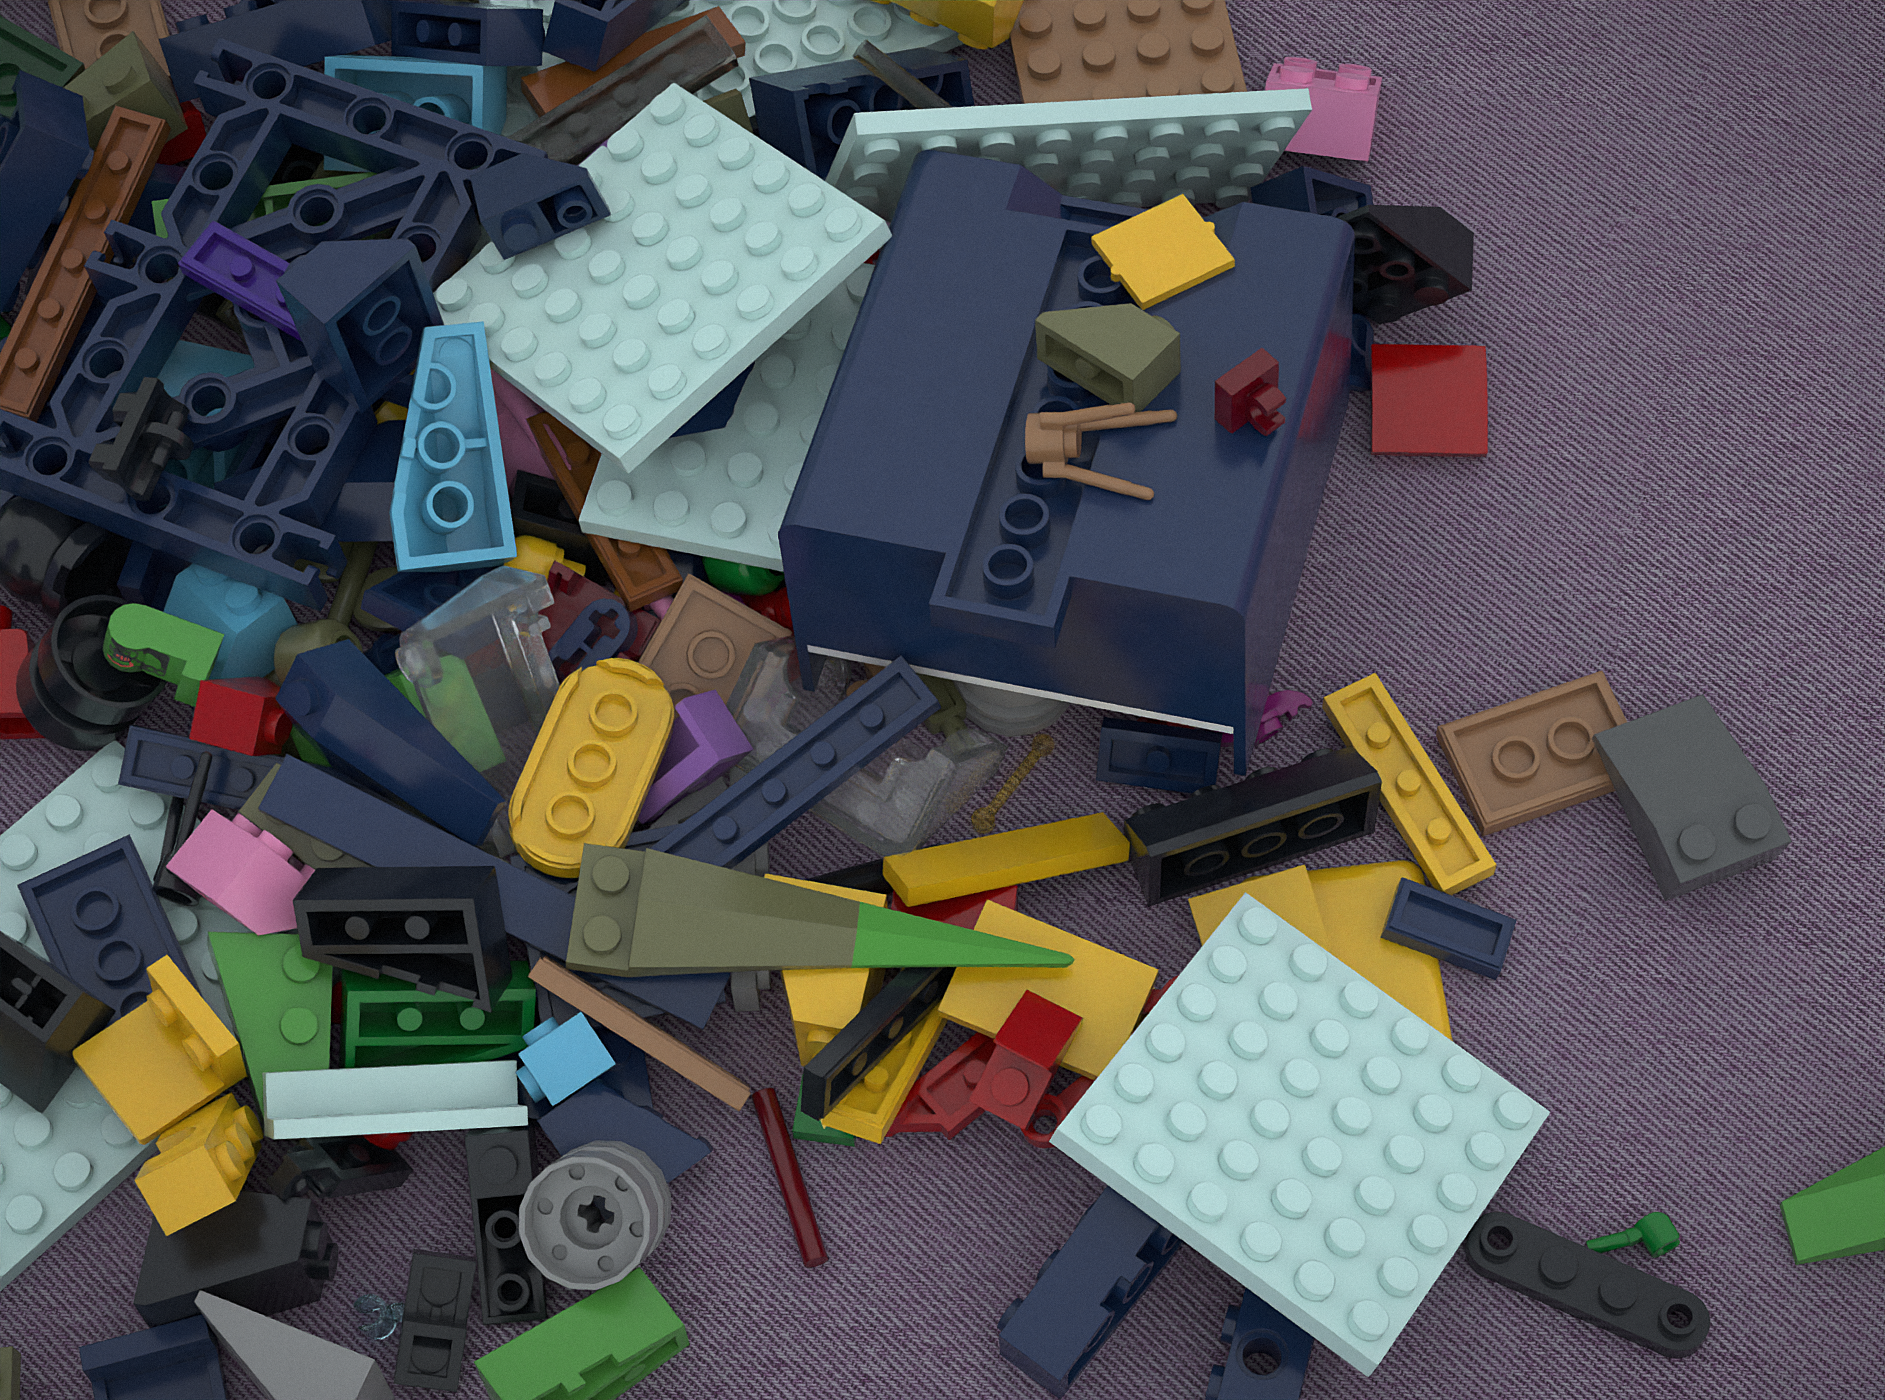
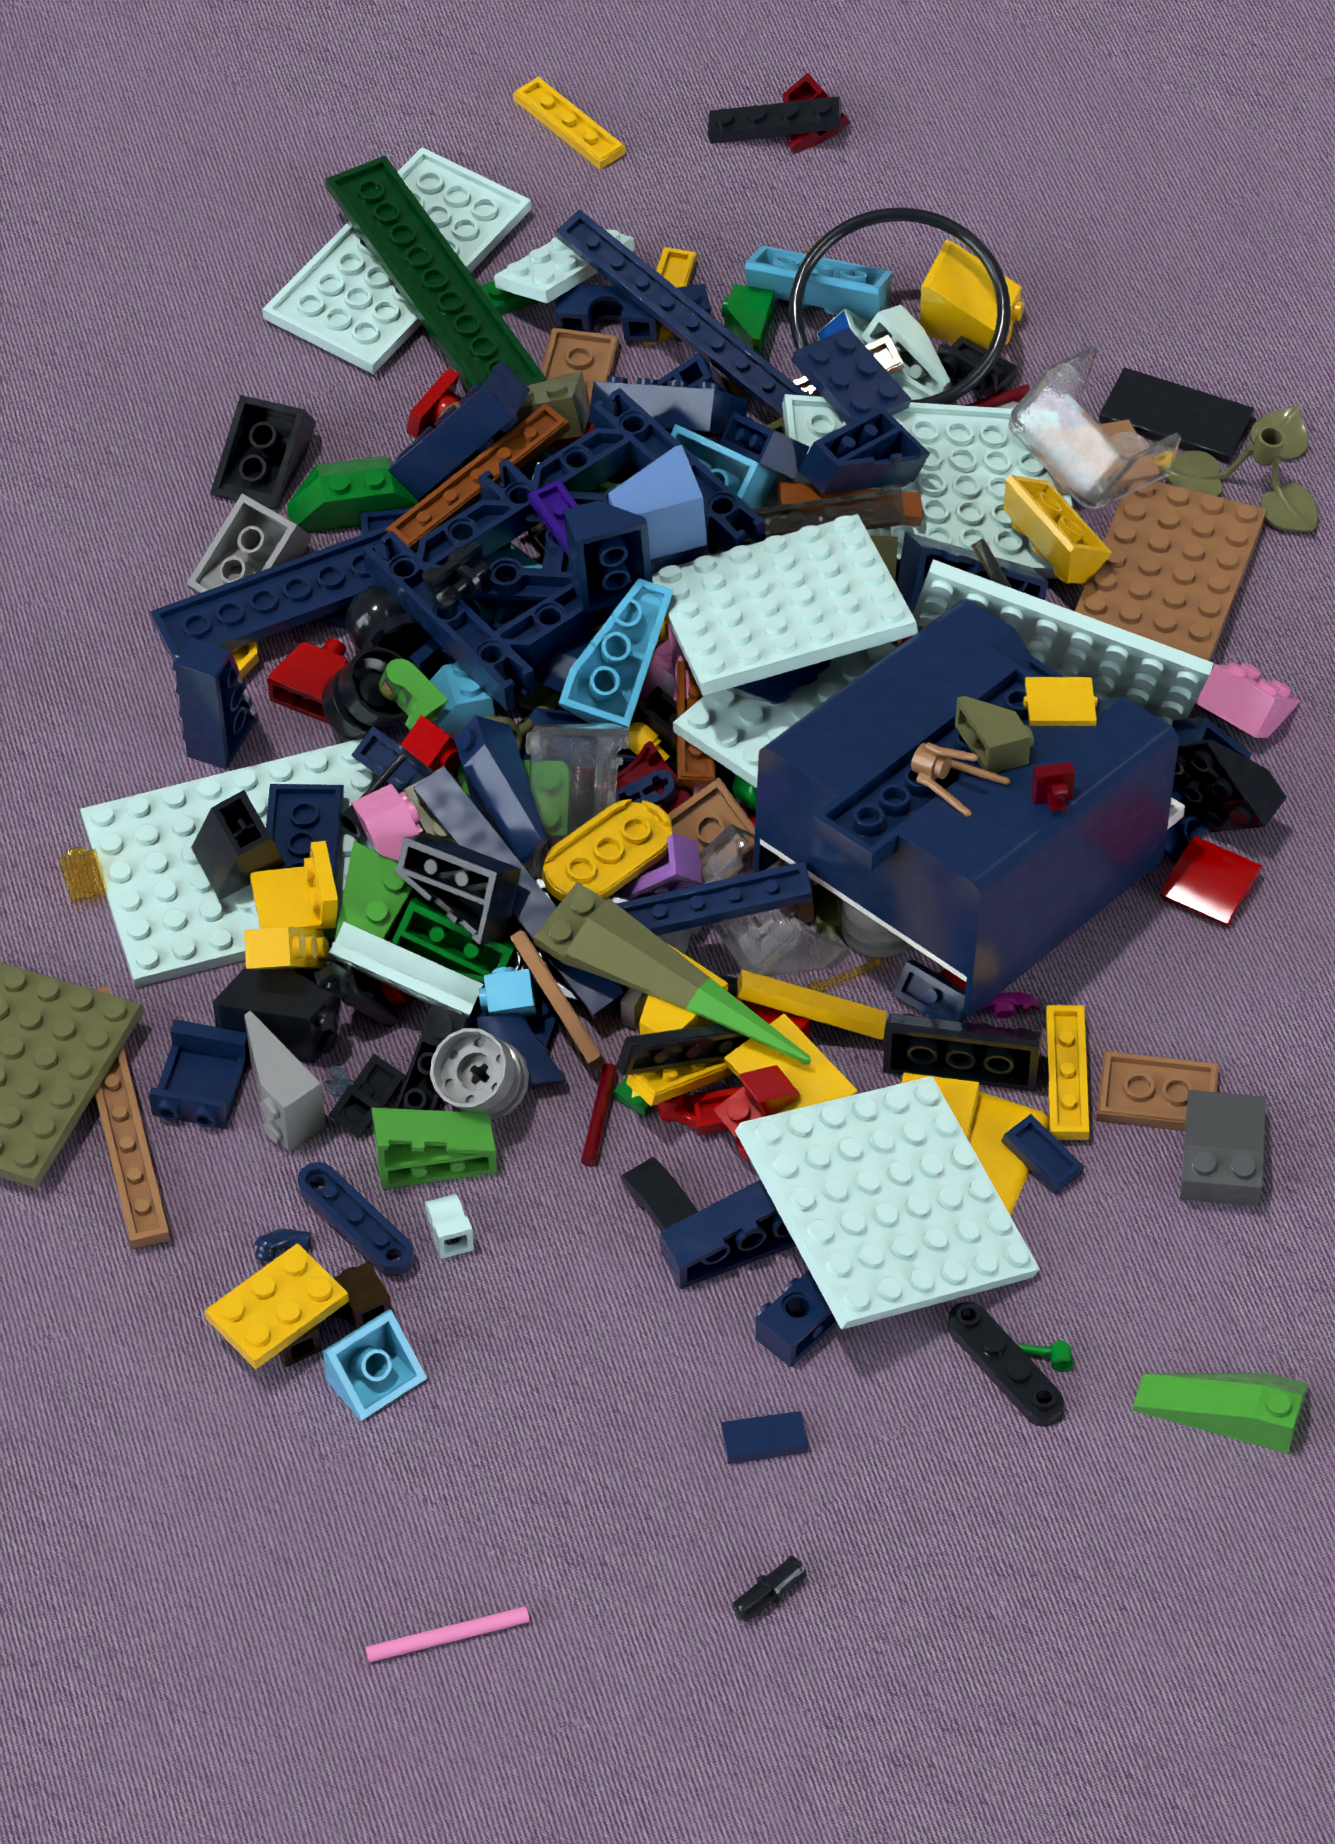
camera: 25 degrees right, 10 degrees down
dark blue slope [470,153,611,260] -> none
none -> medium blue slope [608,445,707,560]
none -> black slope [620,1156,698,1231]

